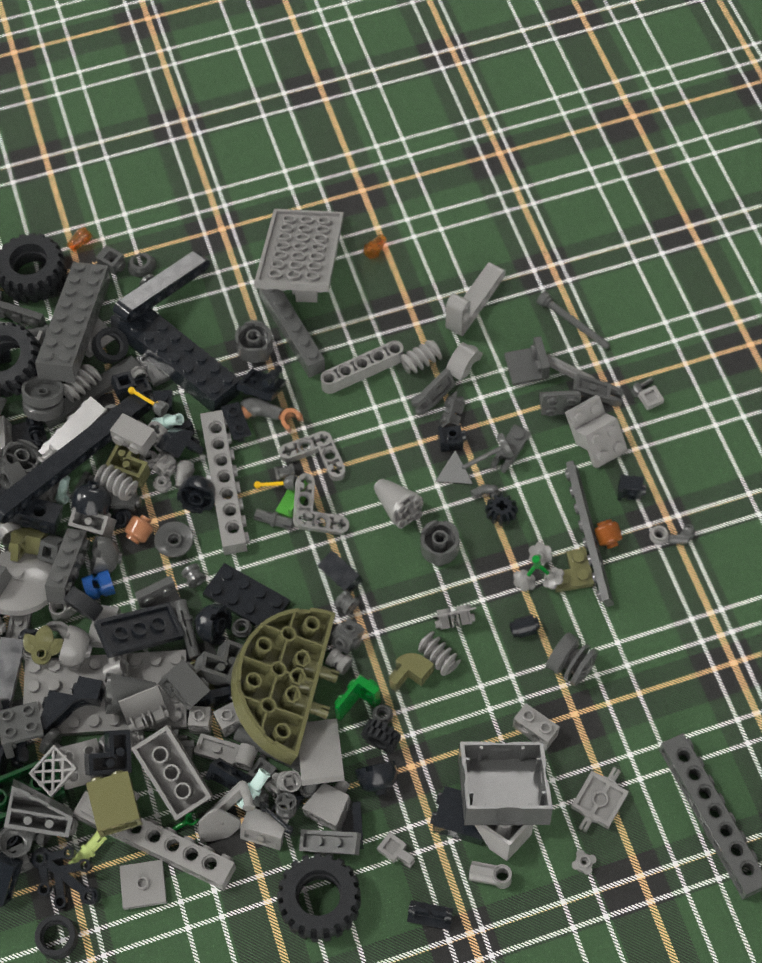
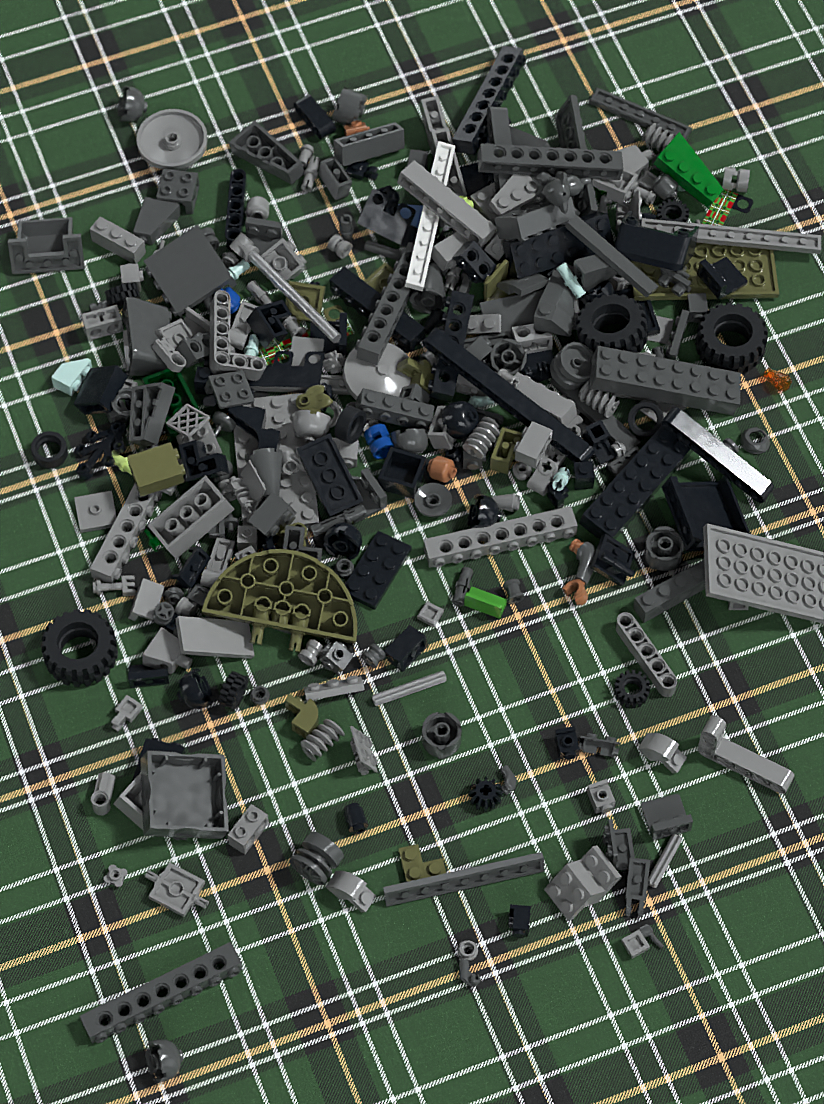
camera: 85 degrees right, 0 degrees up
dark grey brick [96,245,126,275] -> none
dark grey hinge [128,387,169,417] -> none
light grey gear [153,454,176,477] -> none
light grey plate [153,475,172,493] -> none
black brick [156,427,205,459] -> none
dark grey wheel [181,563,206,588] -> none
light grey piece [197,780,255,843] -> none
black hinge [221,402,252,443] -> none
light aqua pin [236,768,270,809] -> none
hinge [254,475,298,491] -> none
black hinge [260,803,293,834] -> none
light grey wheel [275,771,302,792] -> none
light grey beam [279,431,346,481] -> none
light grey beam [293,473,349,535] -> none
dark grey plate [299,829,361,855] -> none
green bracket [334,675,381,721] -> none
clear orange cone [363,234,387,259] -> none
light grey cone [374,479,423,529] -> none
light grey piece [400,340,442,374] -> none
black hinge [407,900,453,930] -> none
dark grey hinge [411,369,456,416] -> none
piece [435,432,514,484] -> none
dark grey hinge [490,424,531,474] -> none
light grey plant [513,542,564,592] -> none
dark grey piece [536,291,610,349] -> none
dark orange head [594,519,623,549] -> none
none -> light grey hinge [92,575,136,596]
none -> light grey plate [303,676,365,701]
none -> light grey brick [326,871,376,912]
none -> light grey axle [372,671,447,706]
none -> black piece [378,447,426,499]
none -> light grey tile [417,601,444,627]
none -> light grey brick [587,779,616,814]
none -> black tyre [614,670,650,708]
none -> black panel [662,475,751,551]

